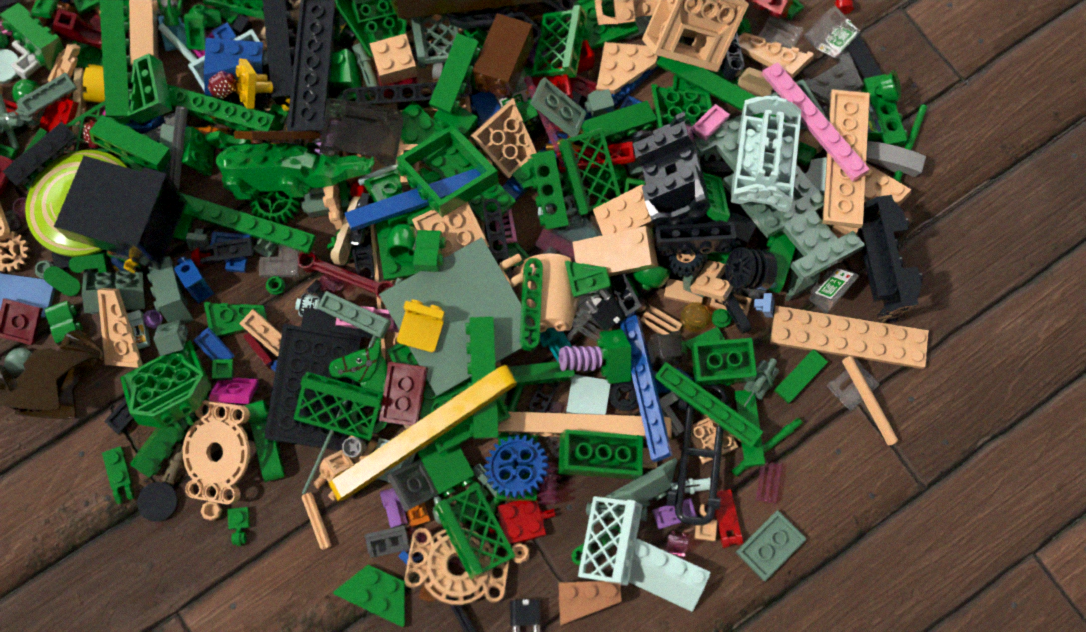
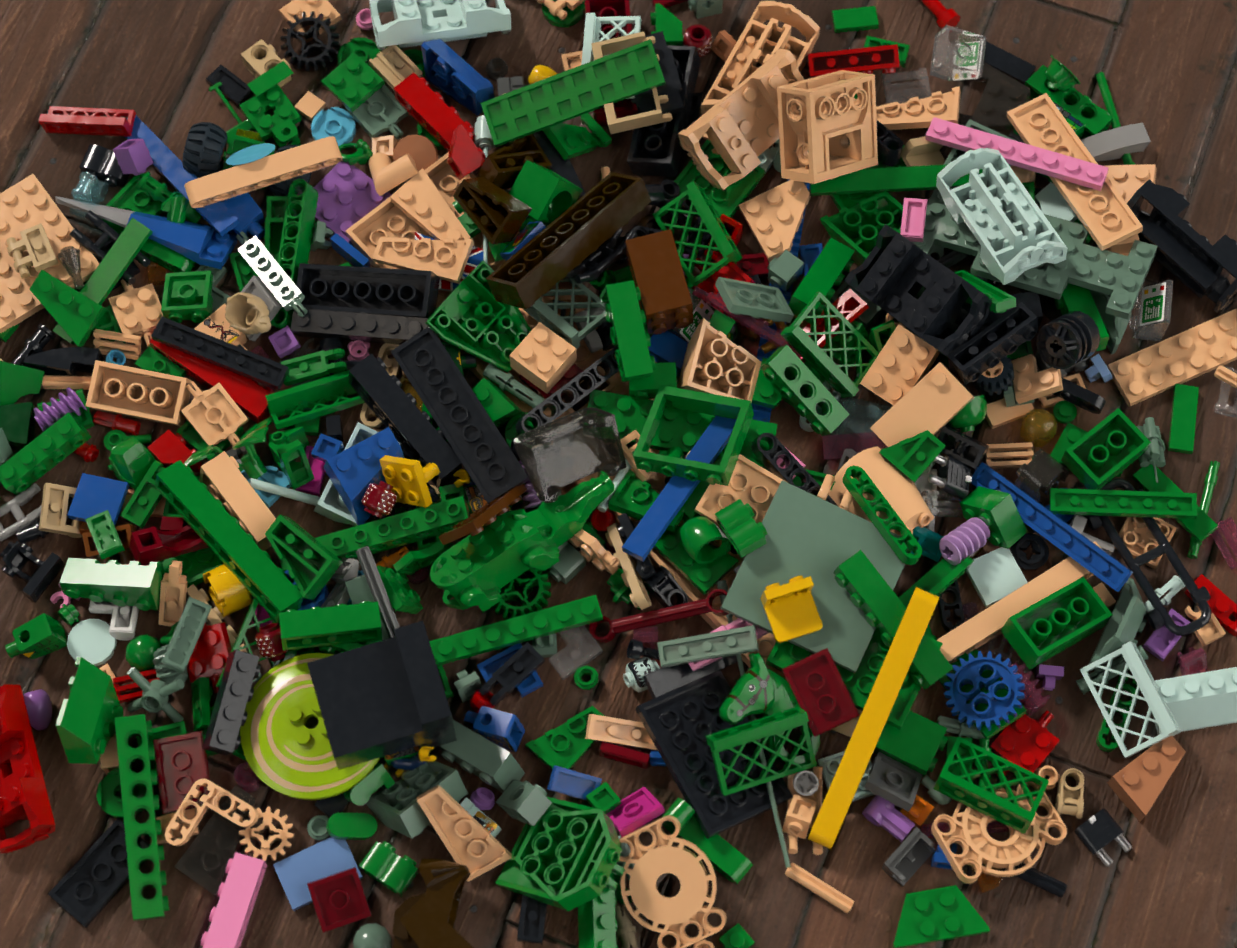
camera: 35 degrees left, 5 degrees down
none -> medium lavender tile [1035,664,1064,691]
none -> tan piece [1055,768,1084,819]

